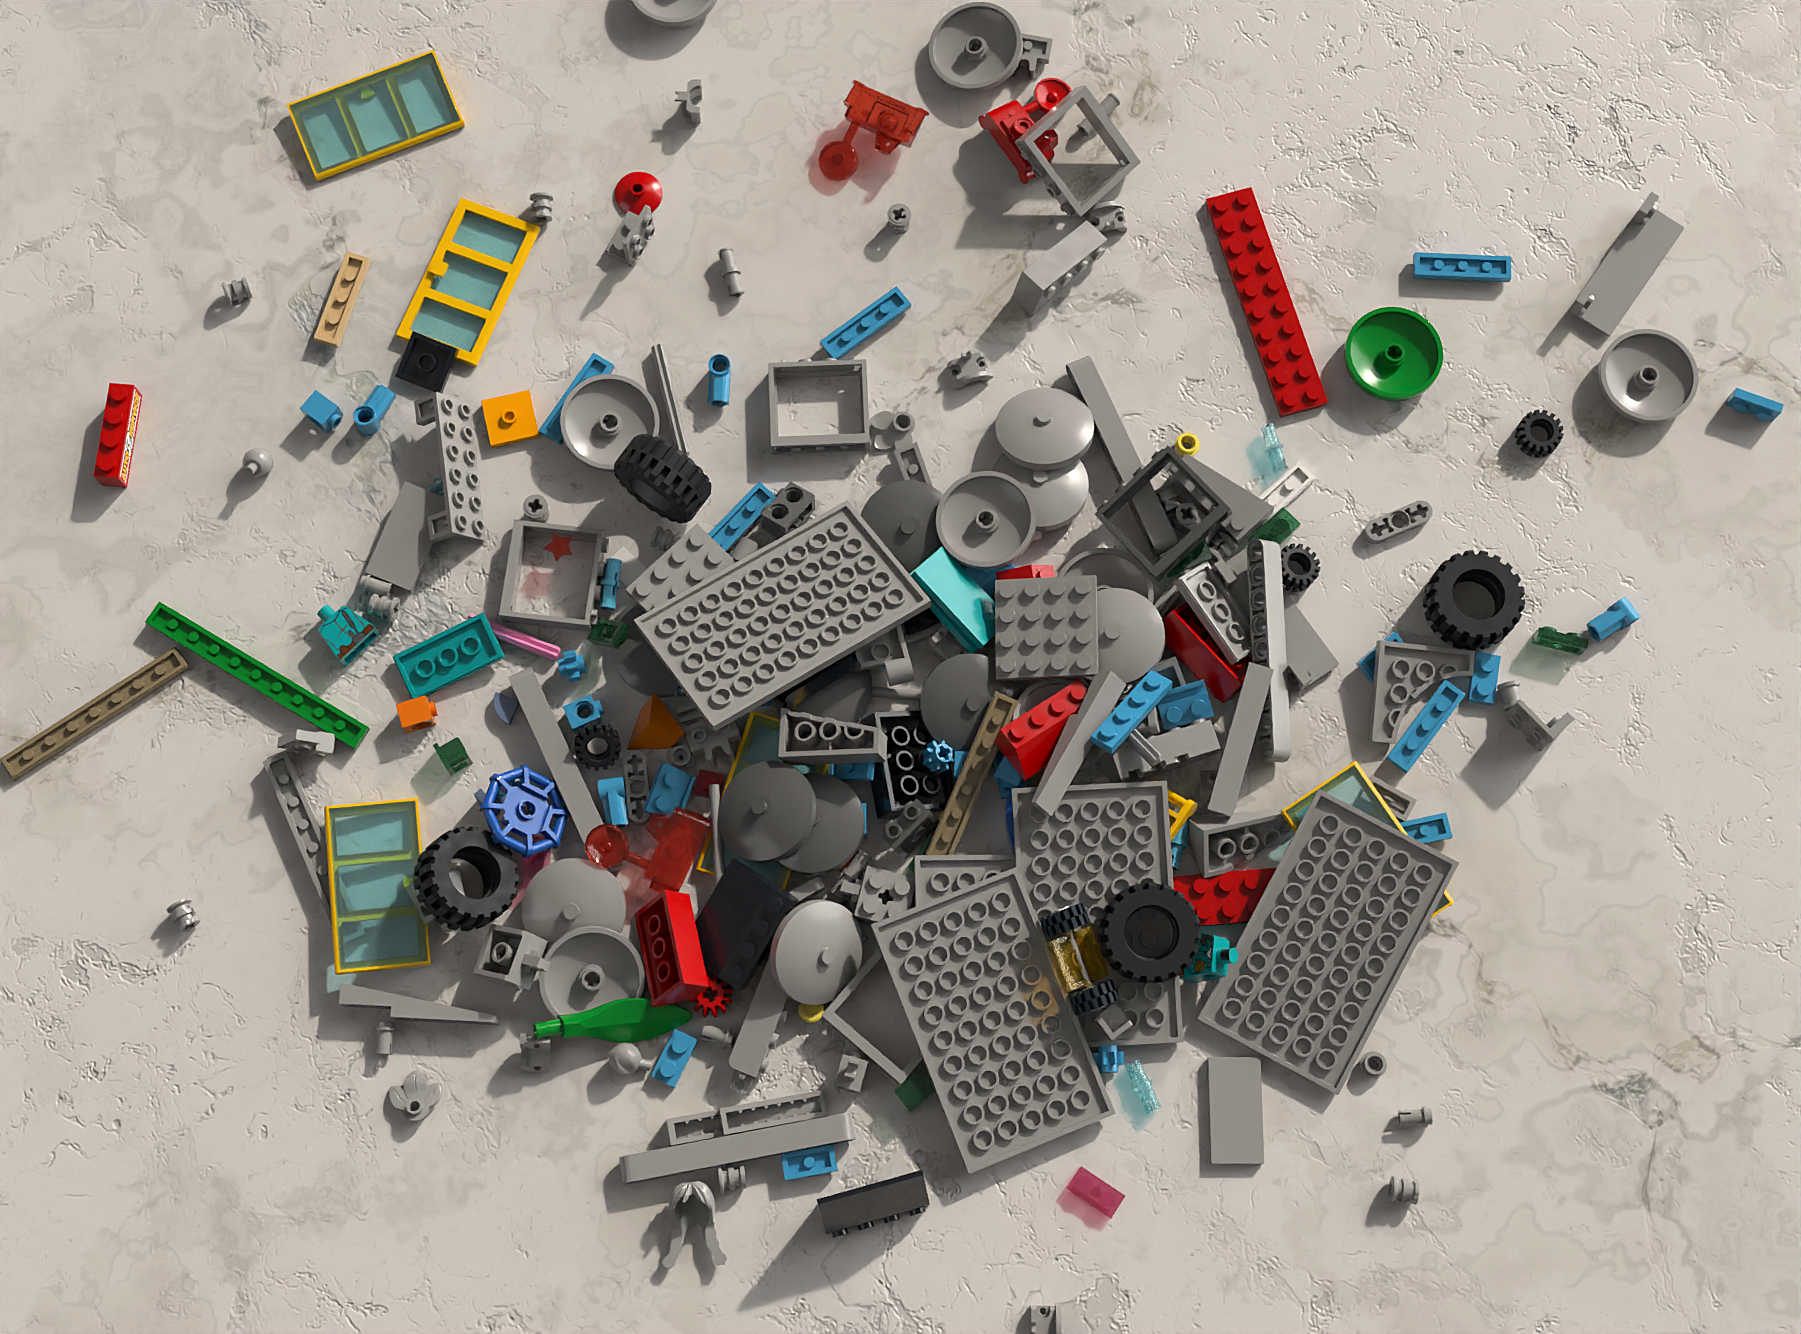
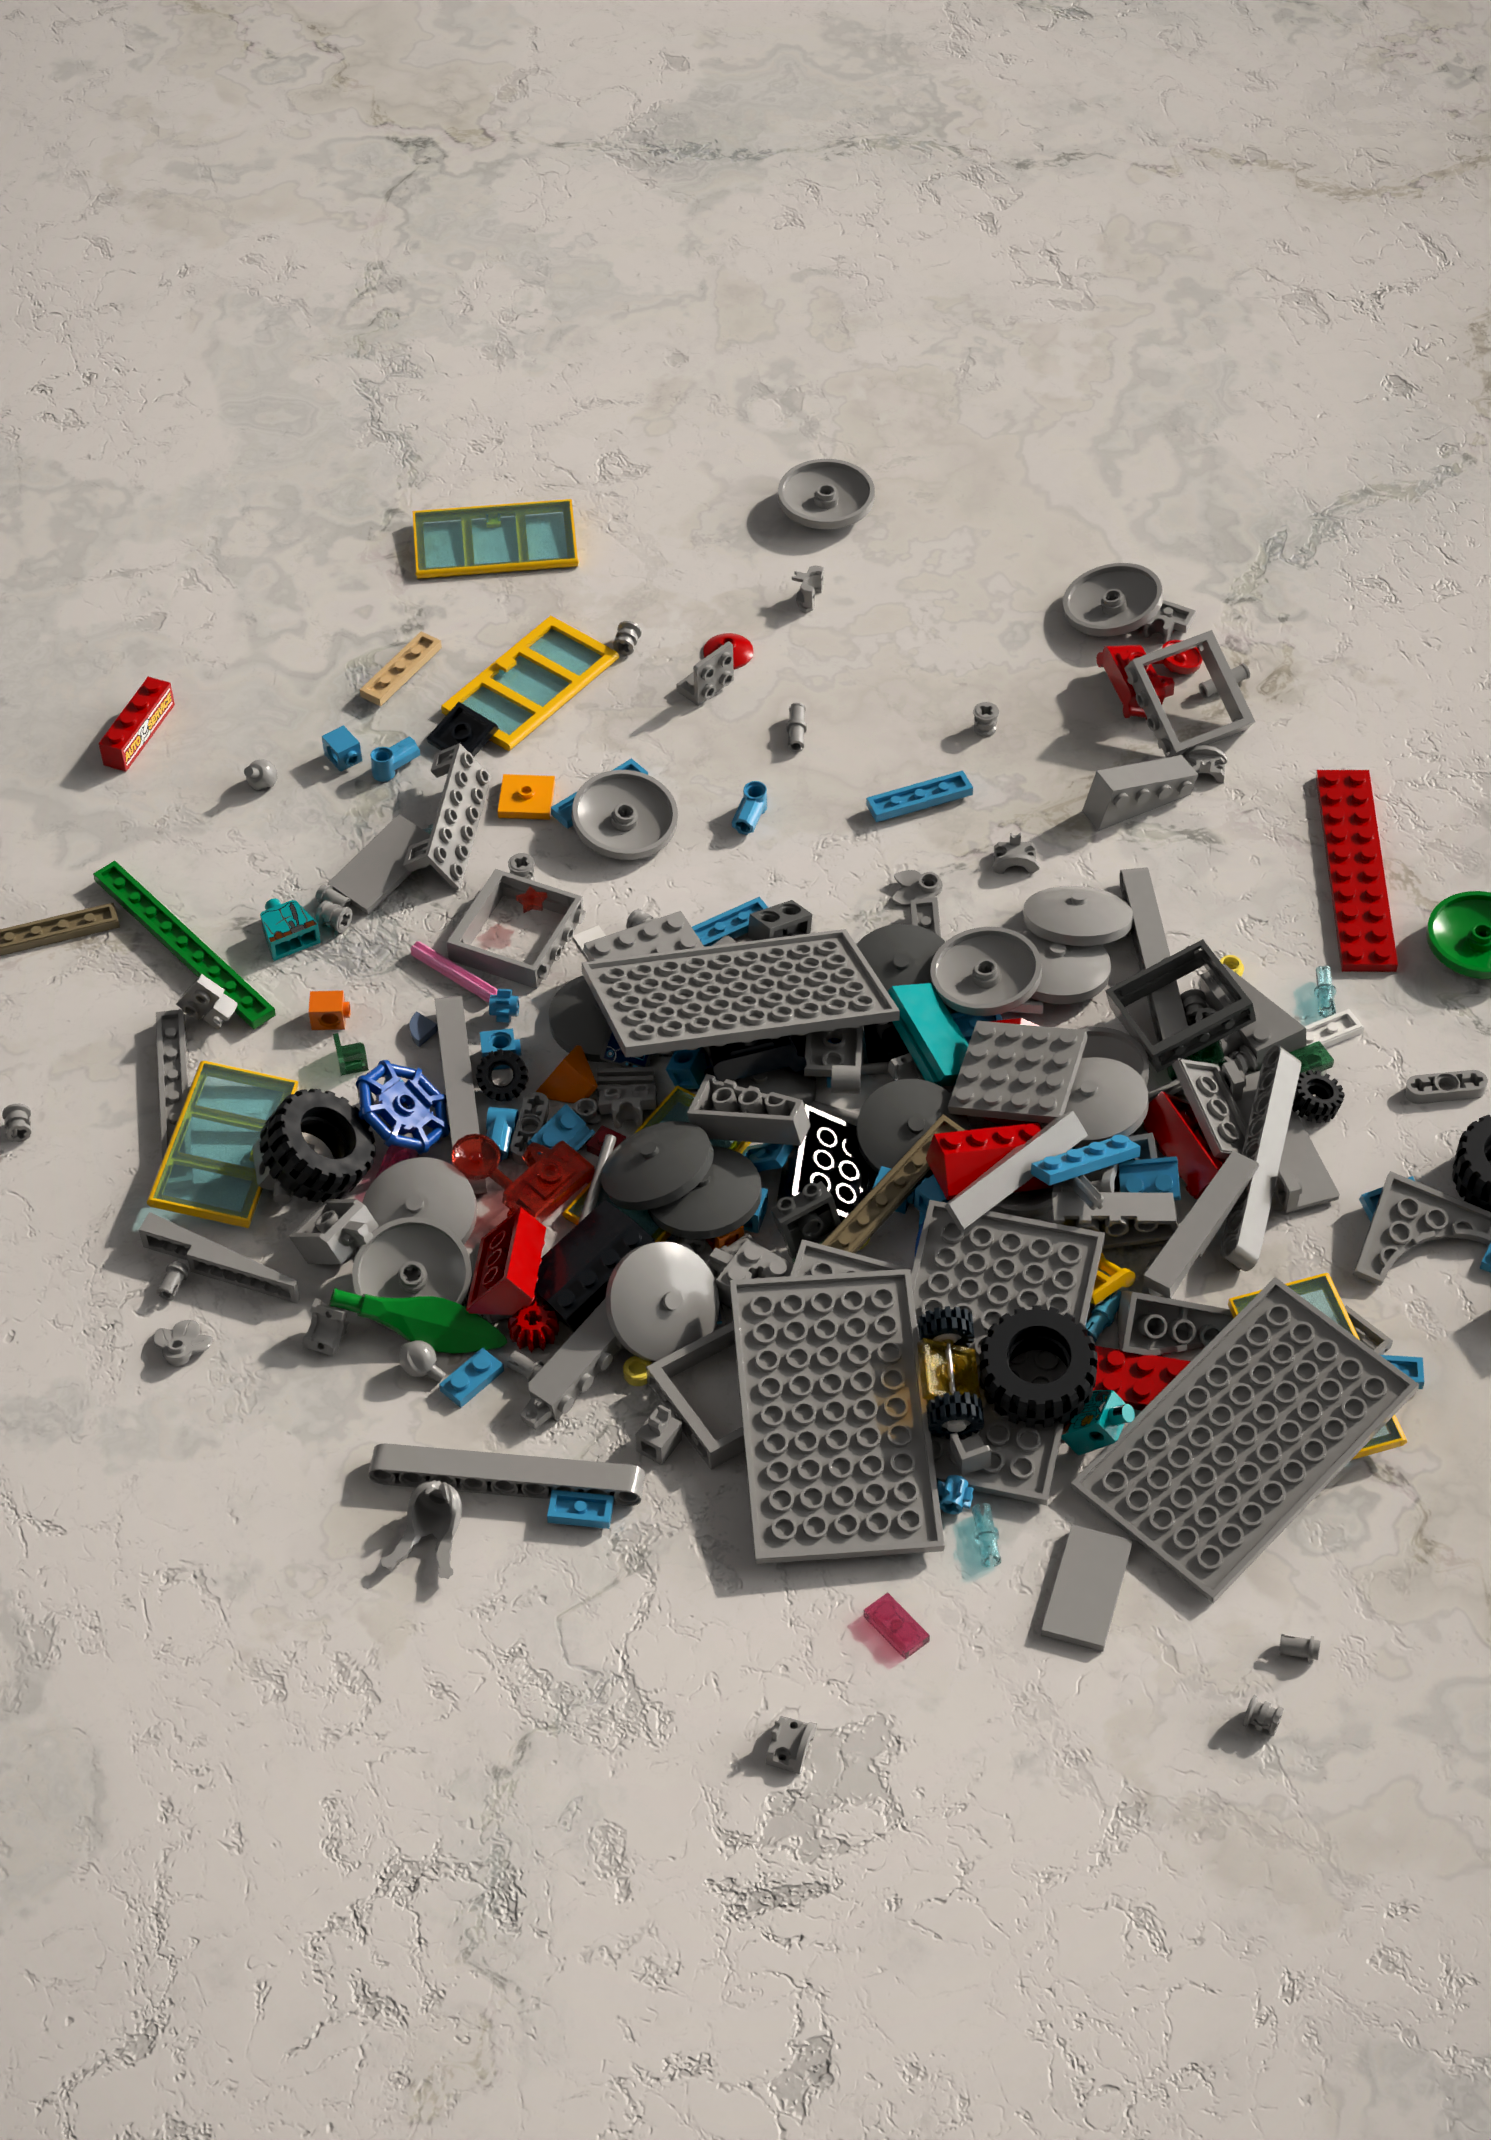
camera: 20 degrees right, 25 degrees down
light grey bush [222,277,253,306] -> none
teal tile [392,612,506,699] -> none
clear green plate [587,618,631,649] -> none
medium azure pin [599,558,622,611] -> none
black tyre [614,434,712,524] -> none
light grey axle [651,344,690,457] -> none
light grey slope [665,1090,828,1147] -> none
light grey bush [718,1164,747,1193] -> none
light grey window [768,357,870,454] -> none
black slope [817,1170,930,1238] -> none
clear red piece [818,80,929,182] -> none
clear green panel [894,1071,935,1113] -> none
dark azure gear [921,740,954,772] -> none
light grey plate [1360,1051,1387,1078] -> none
dark azure plate [1385,679,1466,774] -> none

